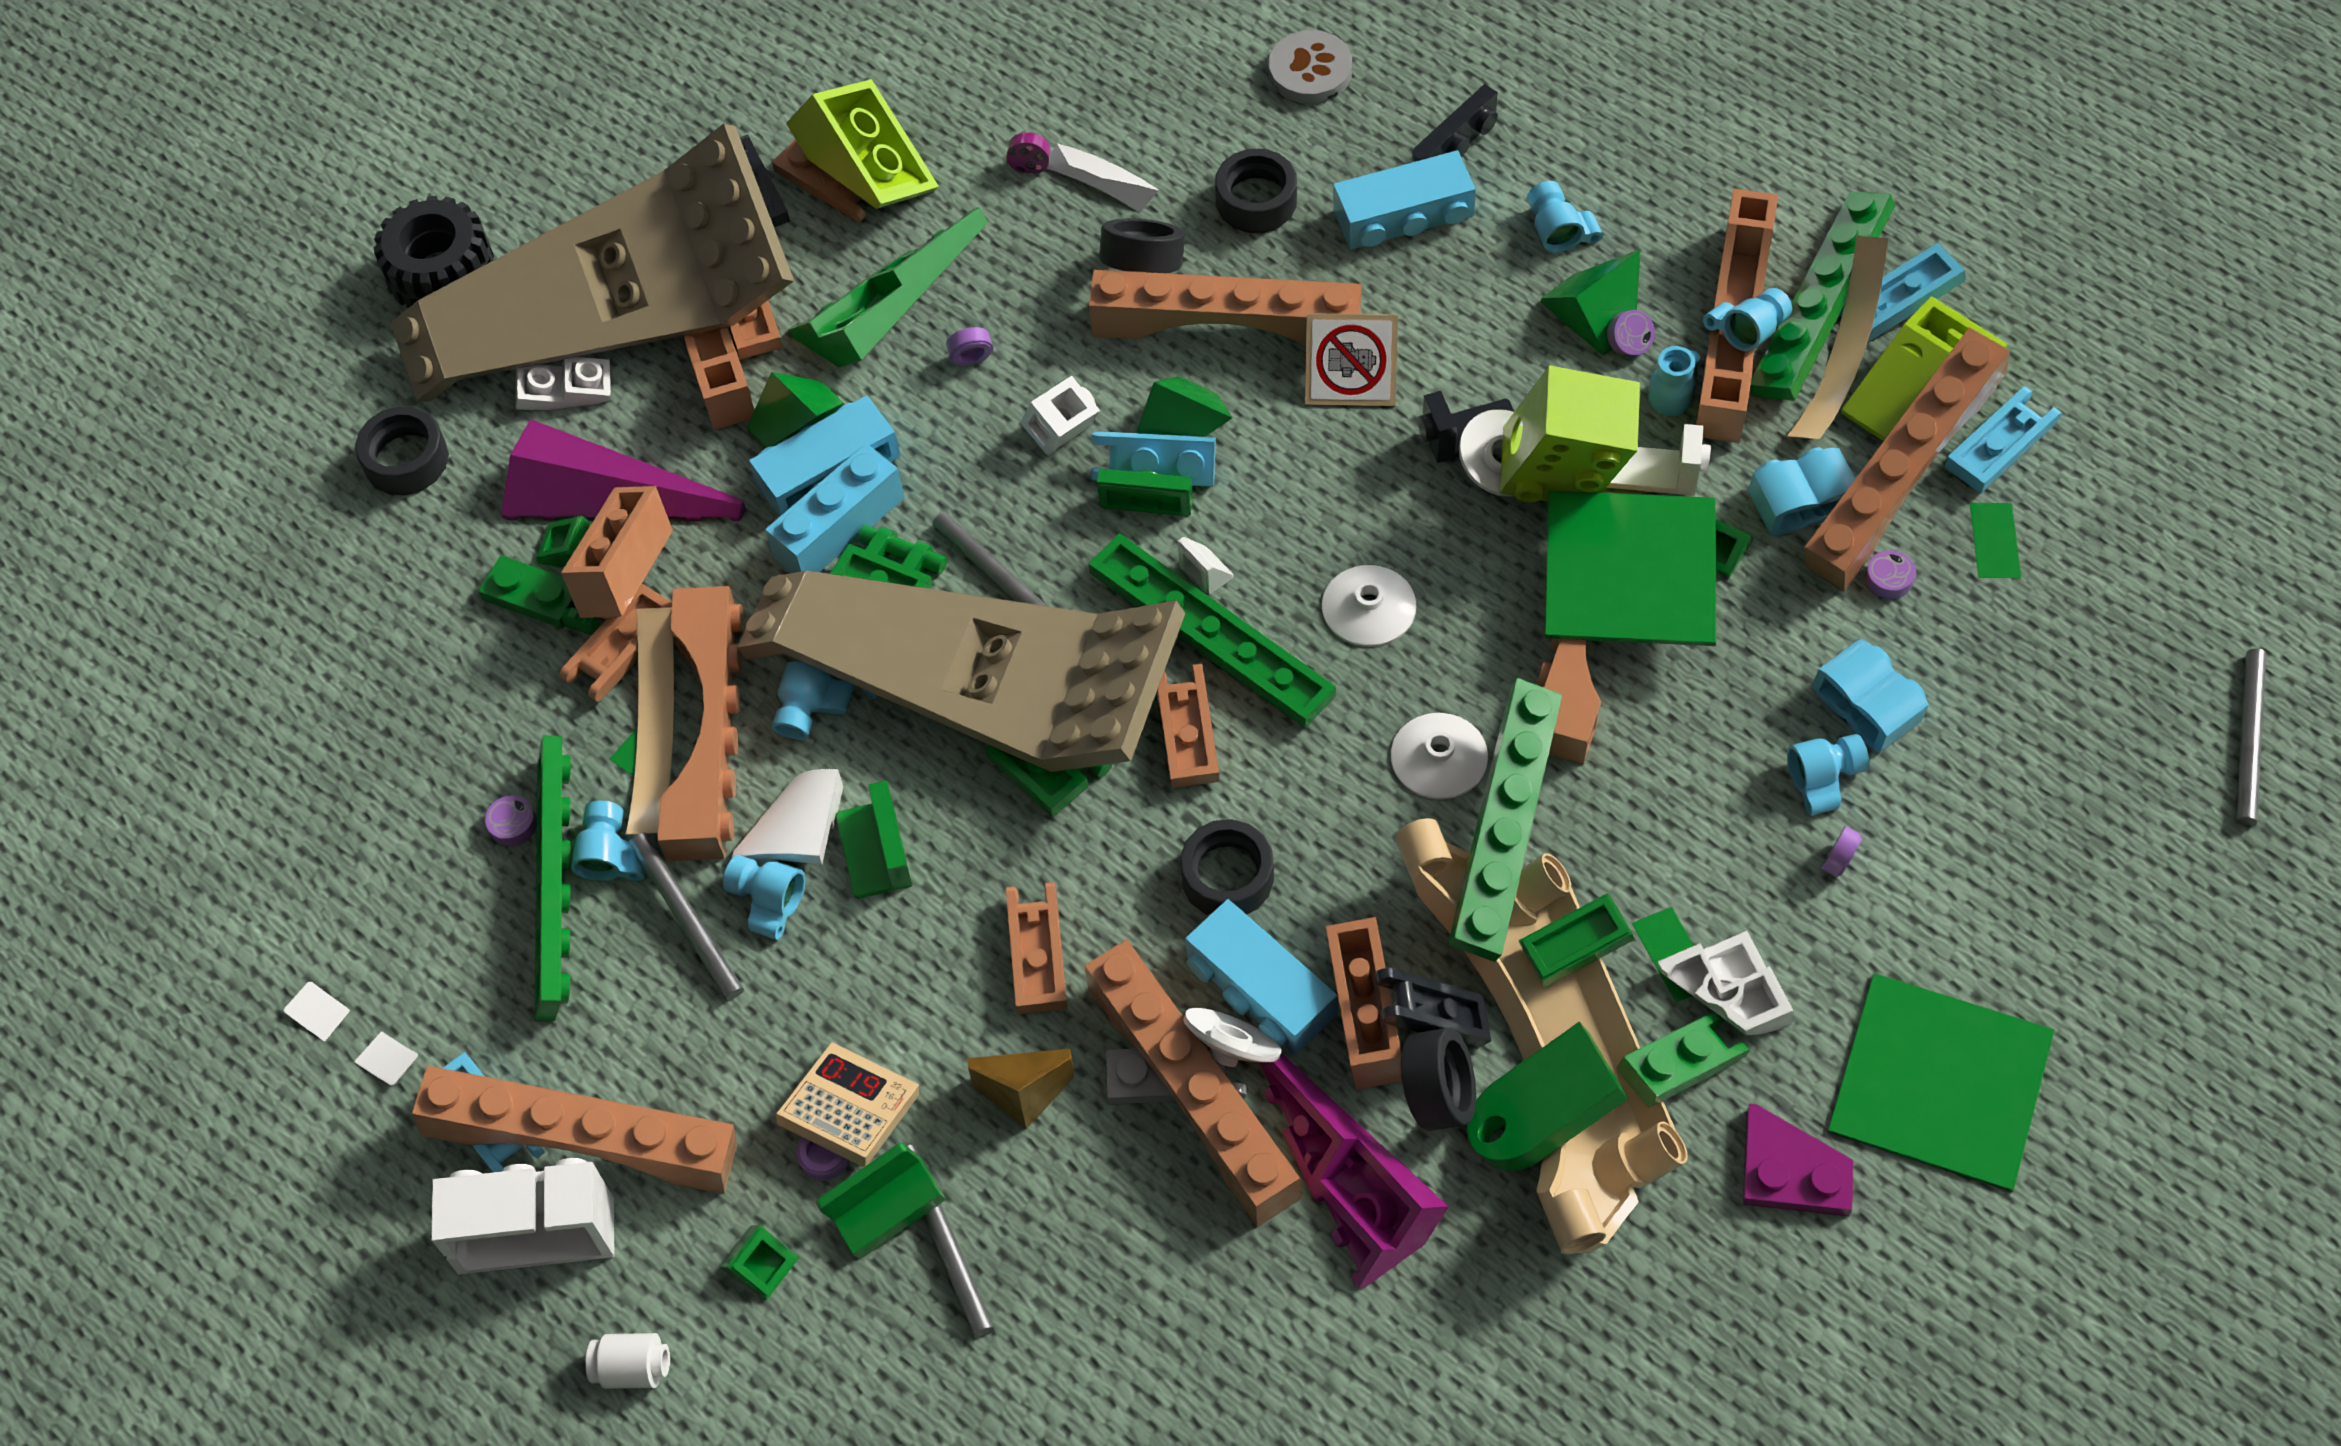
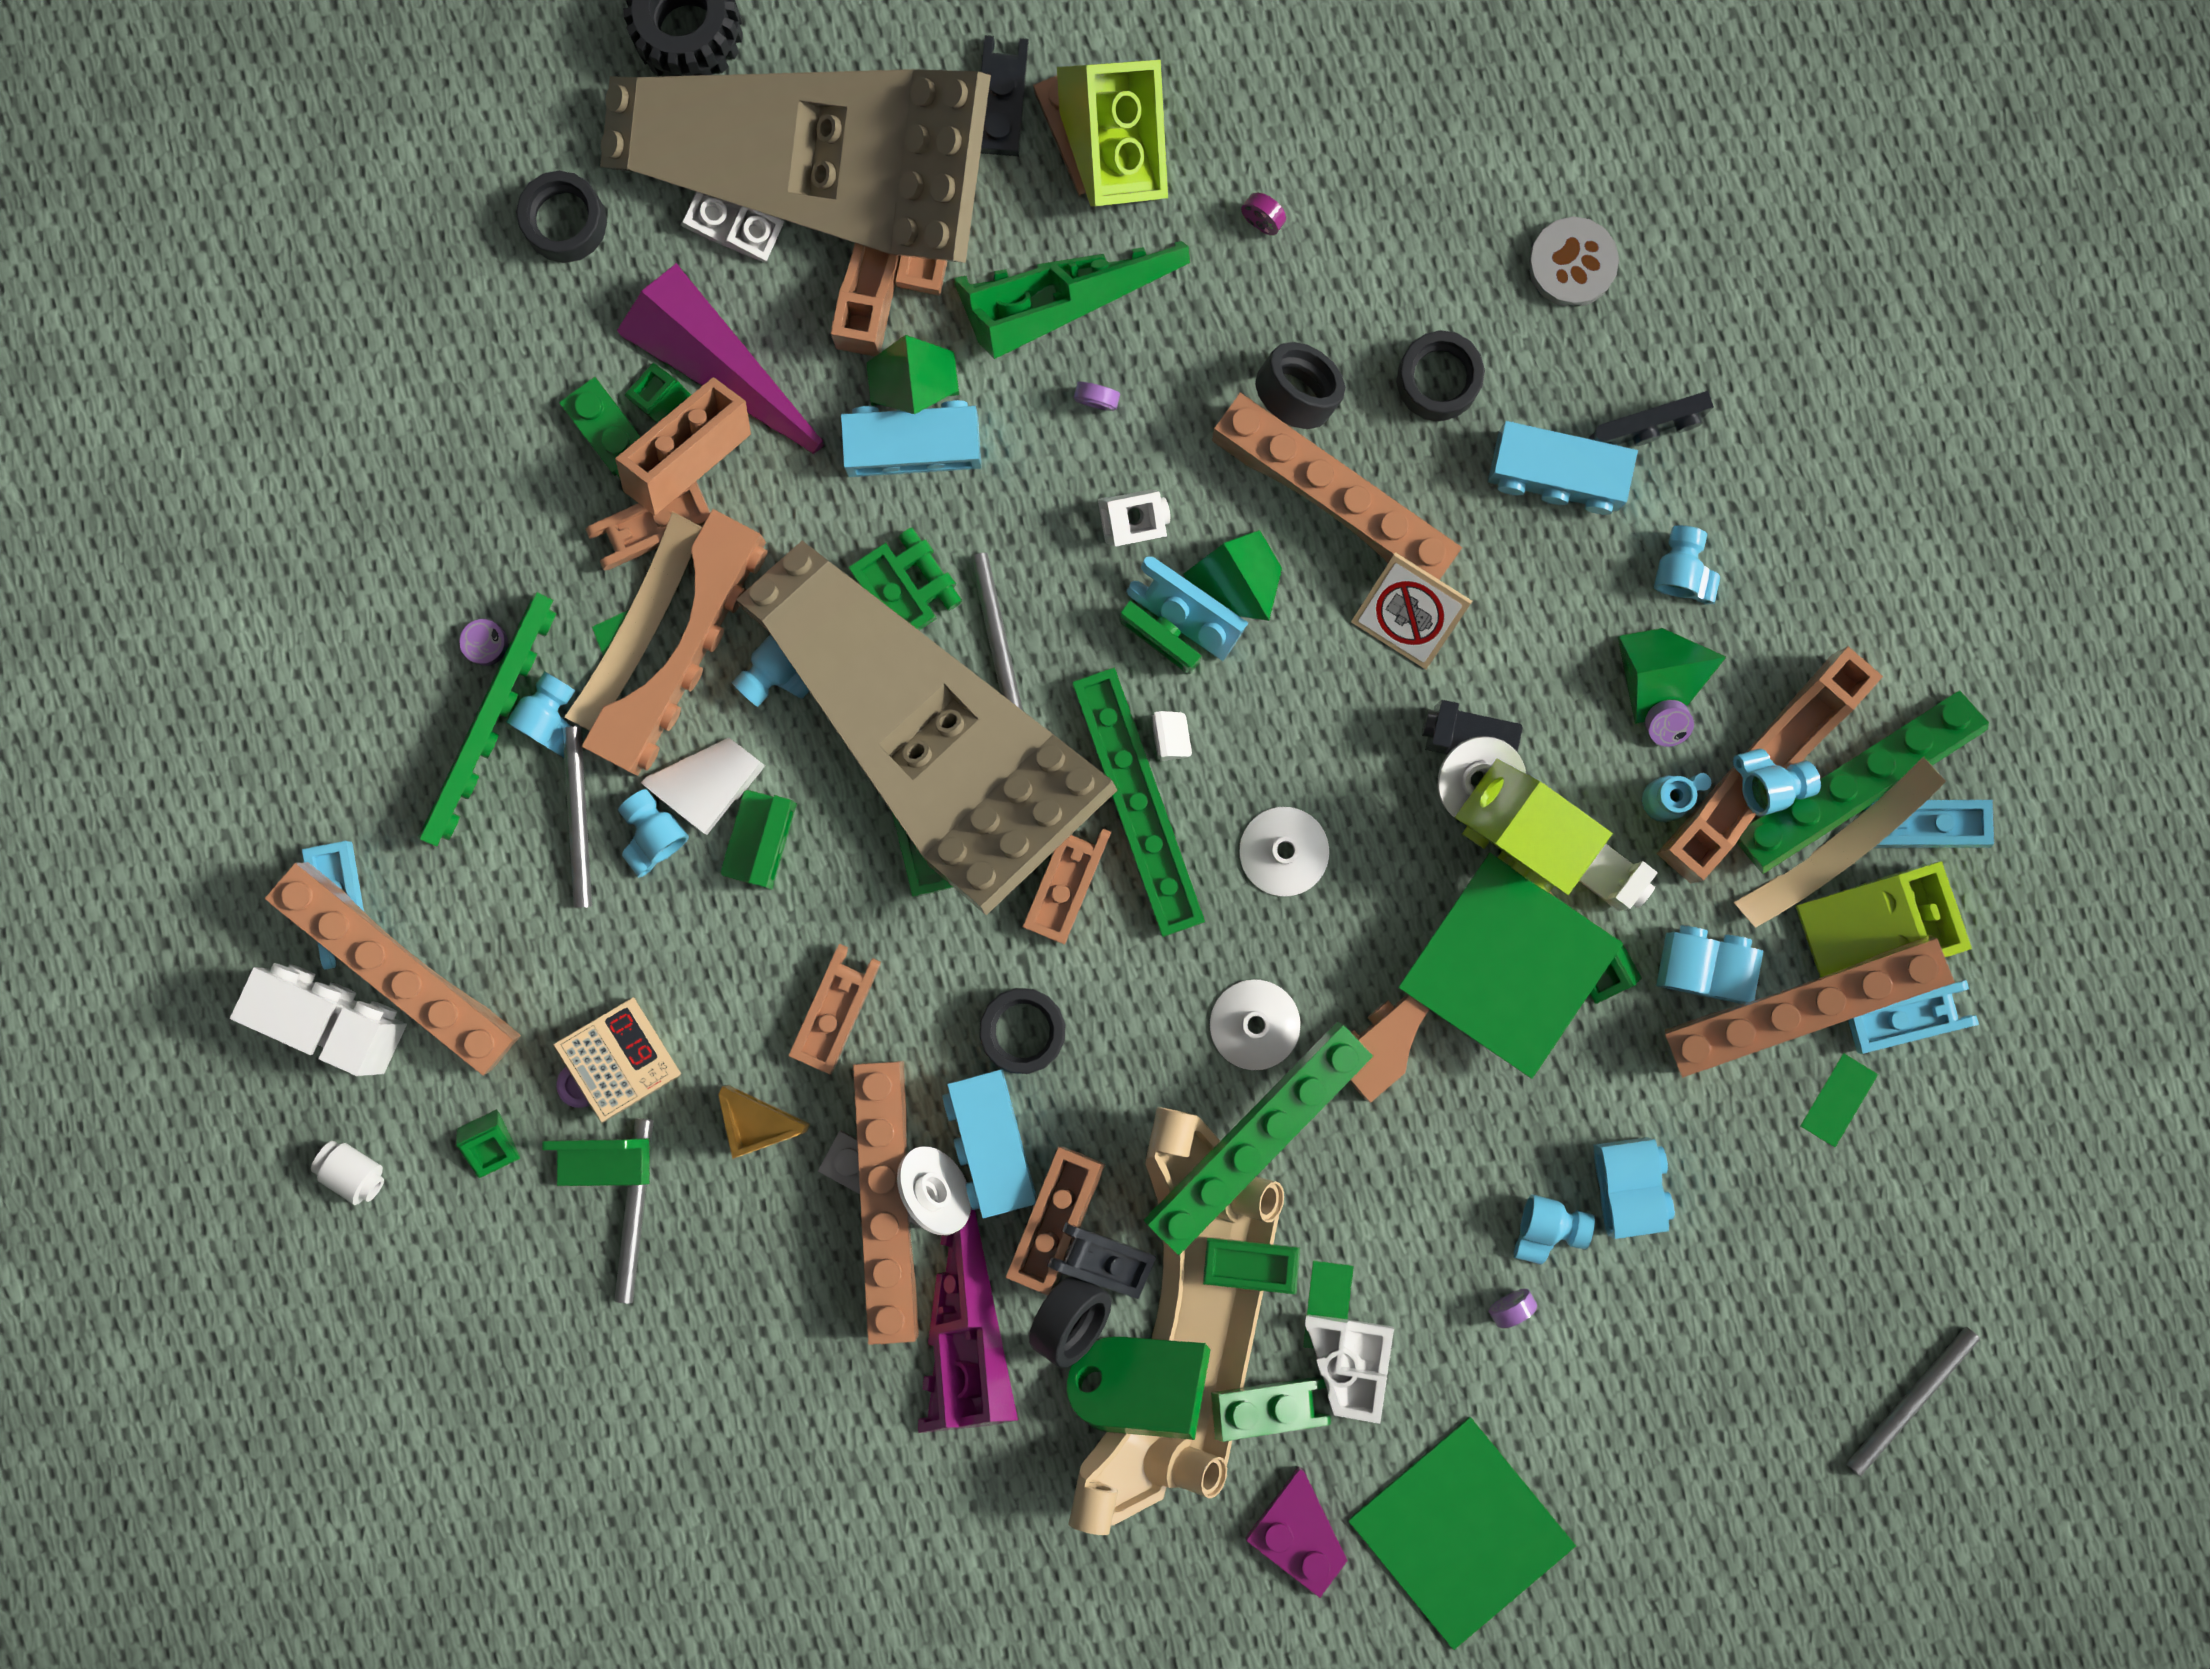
camera: 25 degrees right, 25 degrees up
white sticker [284,982,418,1085] -> none
medium azure brick [765,443,905,573] -> none
sticker [1046,144,1159,213] -> none
medium lavender tile [1865,550,1916,599] -> none

